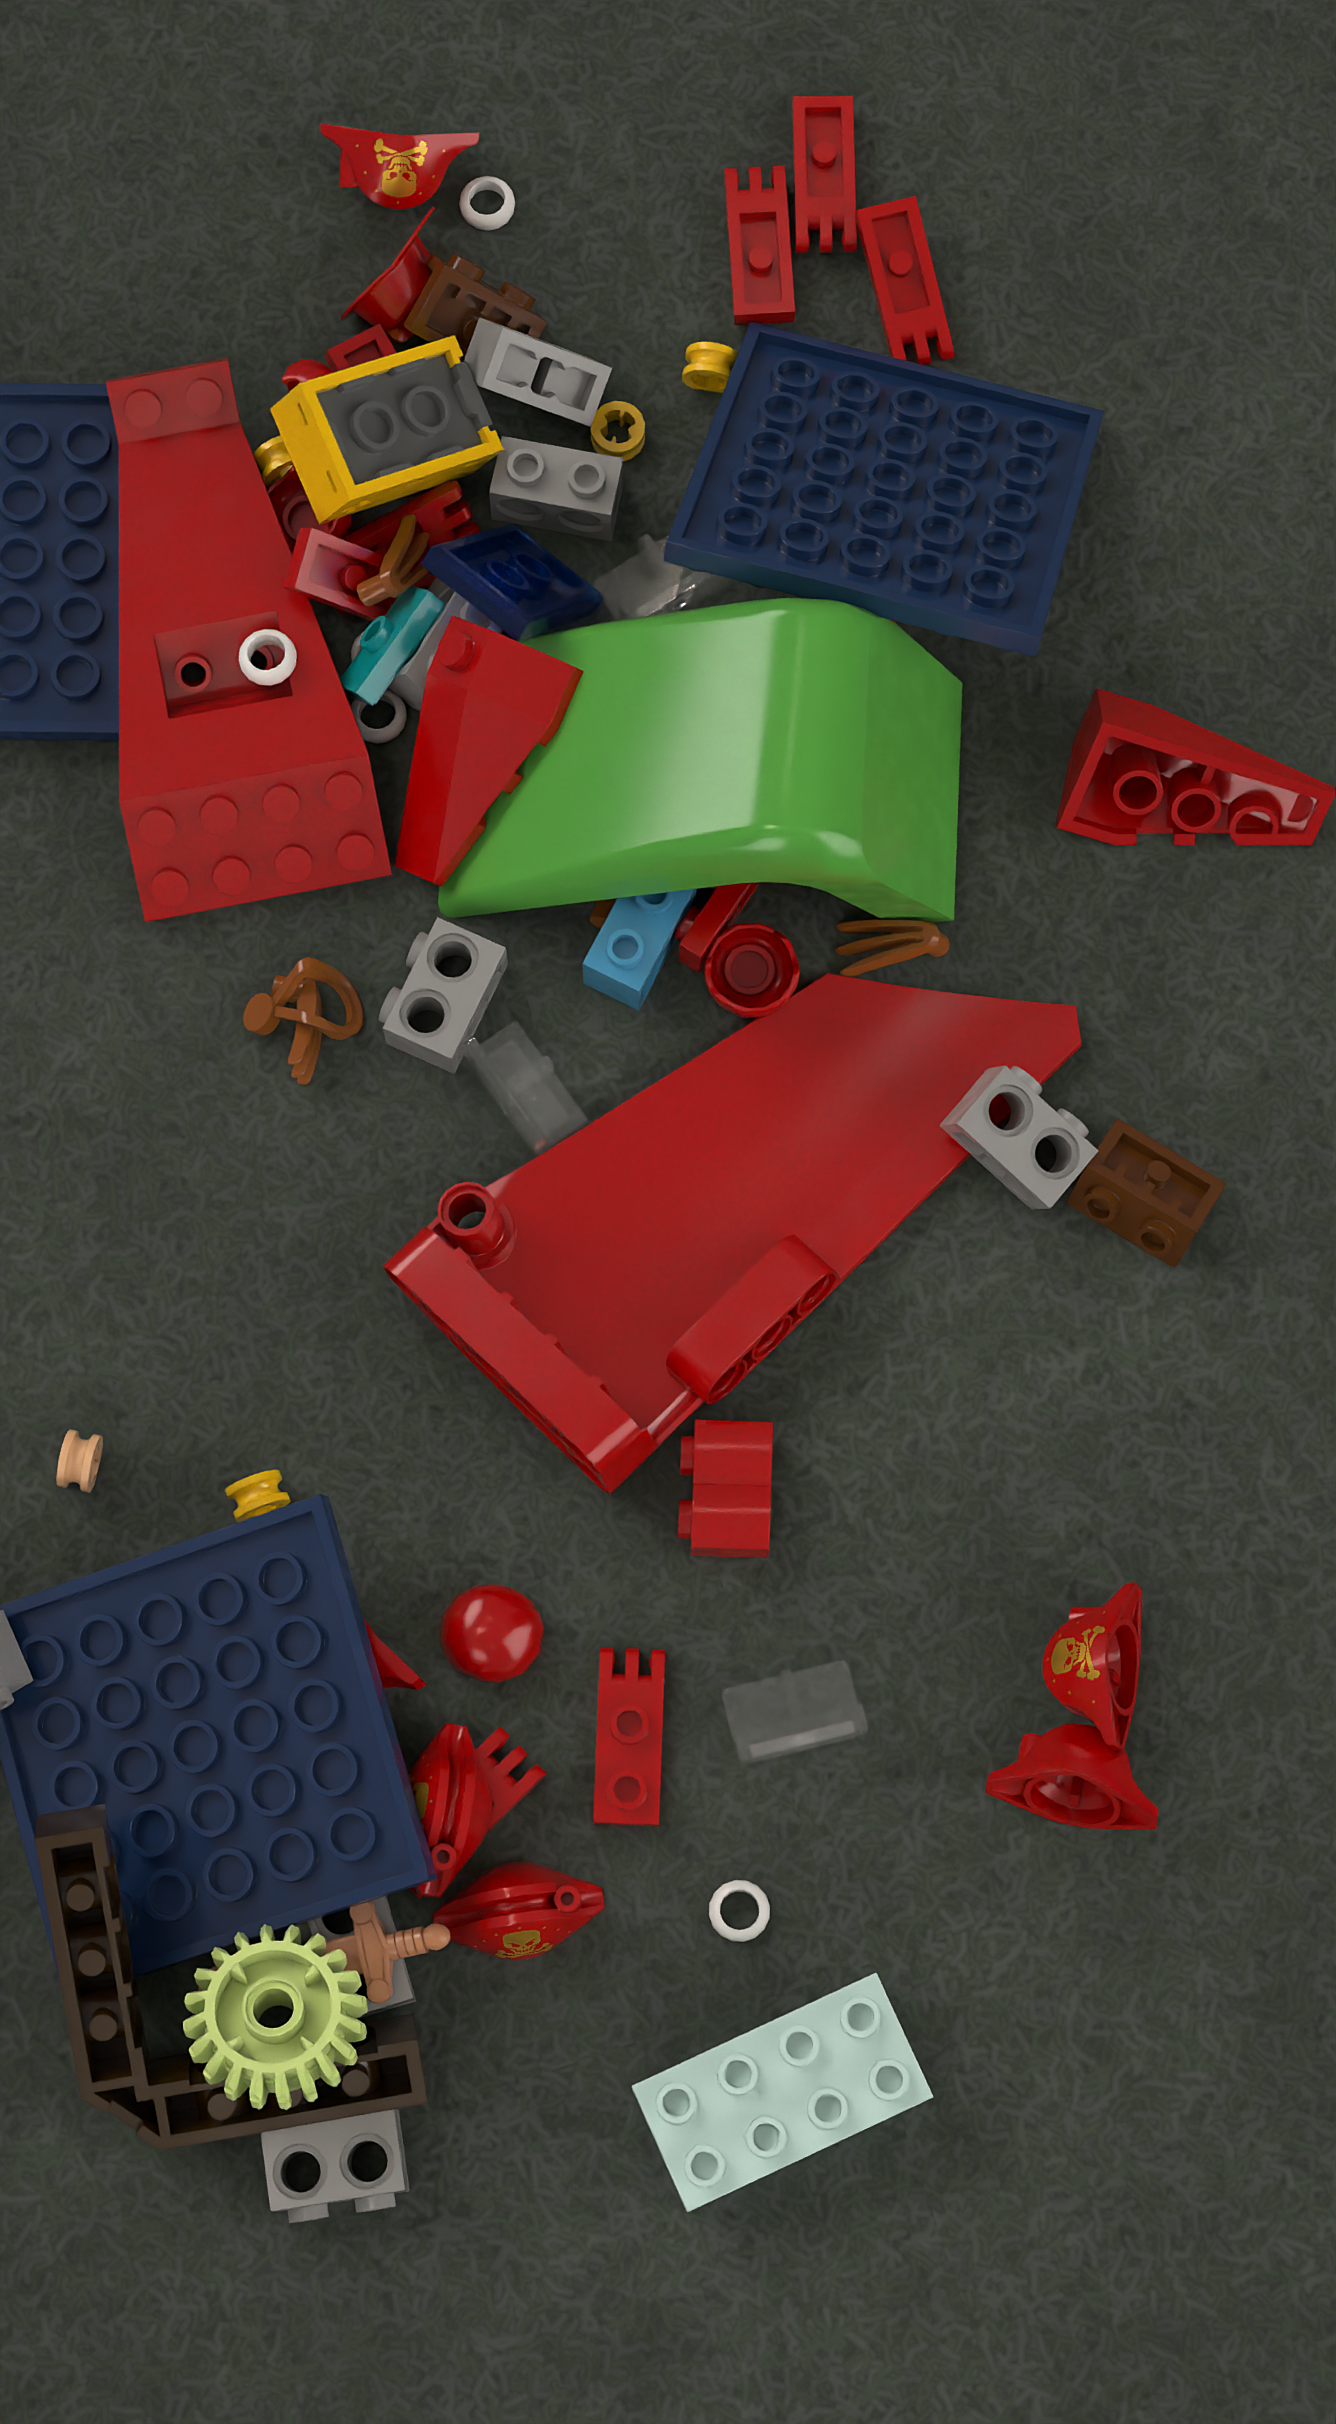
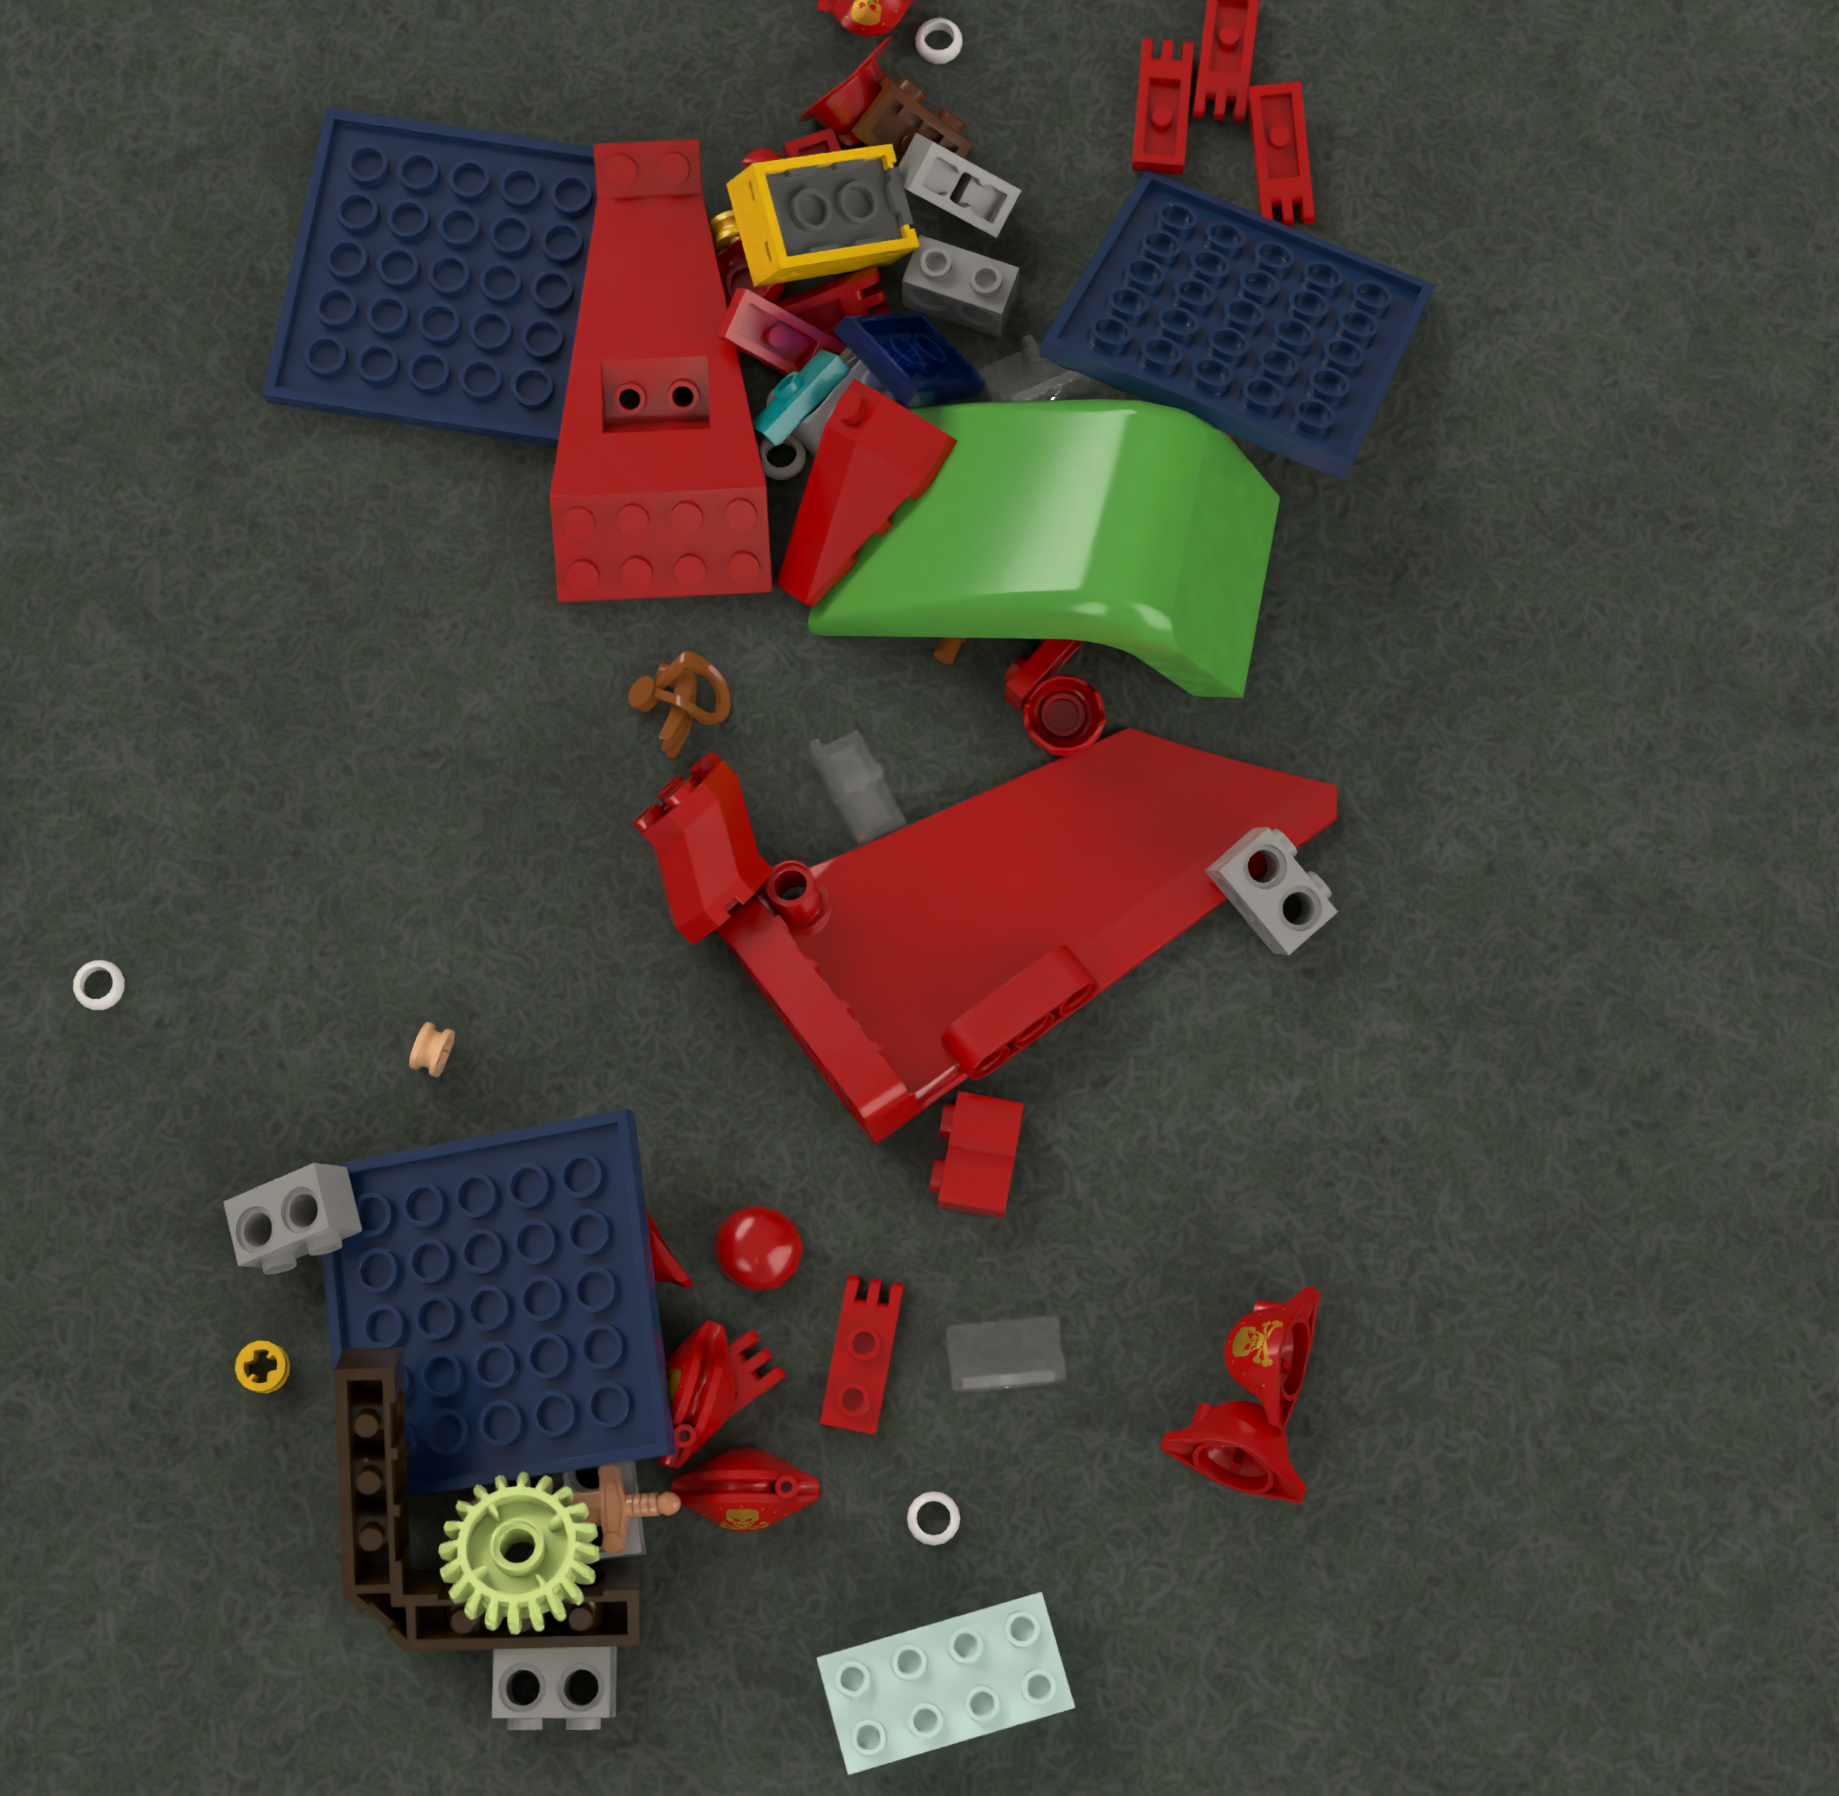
camera: 10 degrees right, 0 degrees up
yellow bush [225,1470,291,1522] -> none
white piece [238,629,297,686] -> none
dark orange piece [357,514,442,607] -> none
light grey brick [379,917,508,1074] -> none
dark azure brick [582,889,697,1011] -> none
yellow bush [591,401,645,462] -> none
yellow bush [682,342,738,393] -> none
dark orange piece [835,920,950,977] -> none
red wedge [1056,688,1336,845] -> none
reddish brown bracket [1067,1118,1227,1267] -> none
none -> red brick [632,750,773,945]

